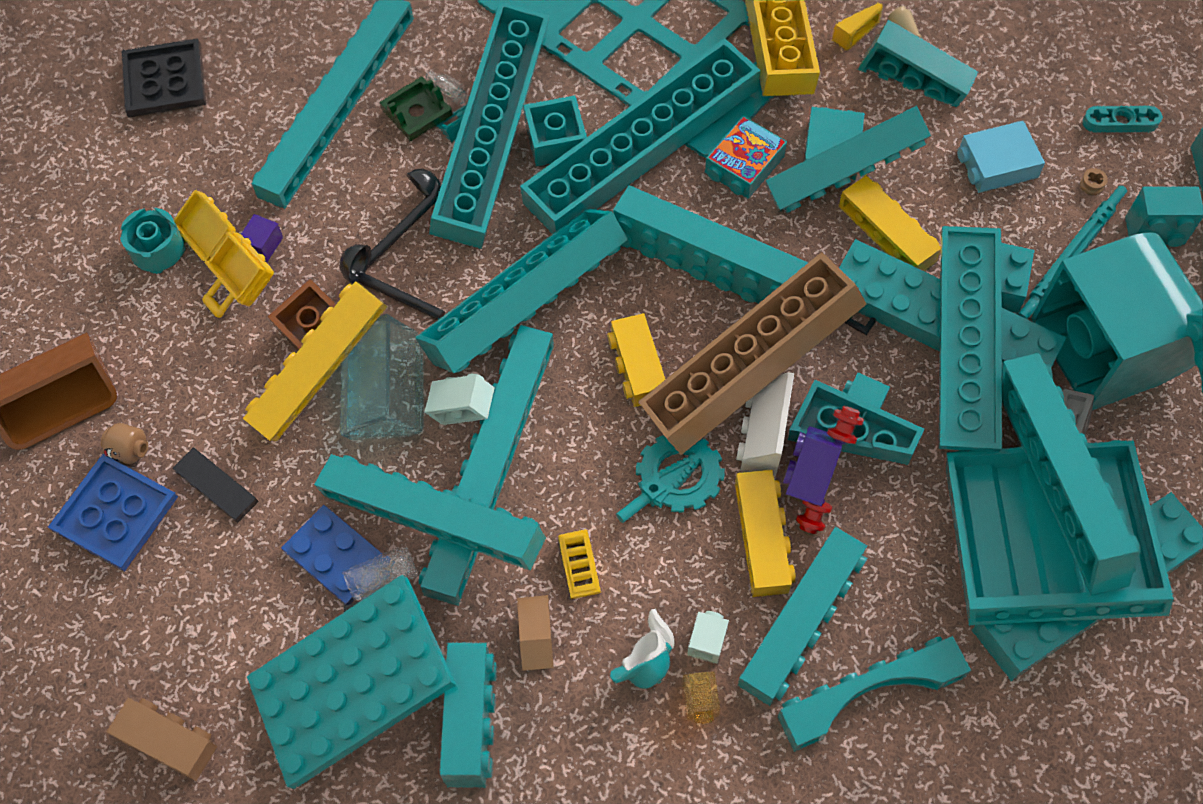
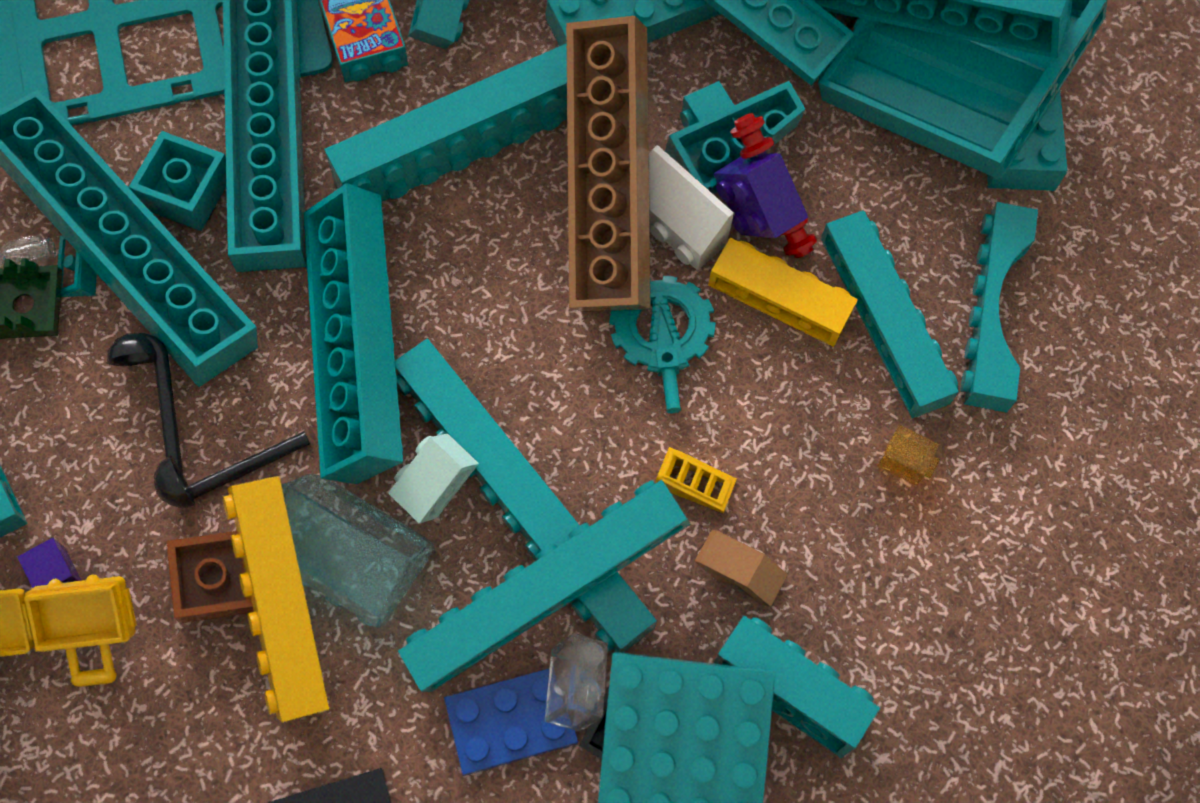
camera: 60 degrees left, 5 degrees up
yellow brick [607,313,666,407] -> none
hair [610,609,674,689] -> none
light aqua brick [687,611,729,664] -> none

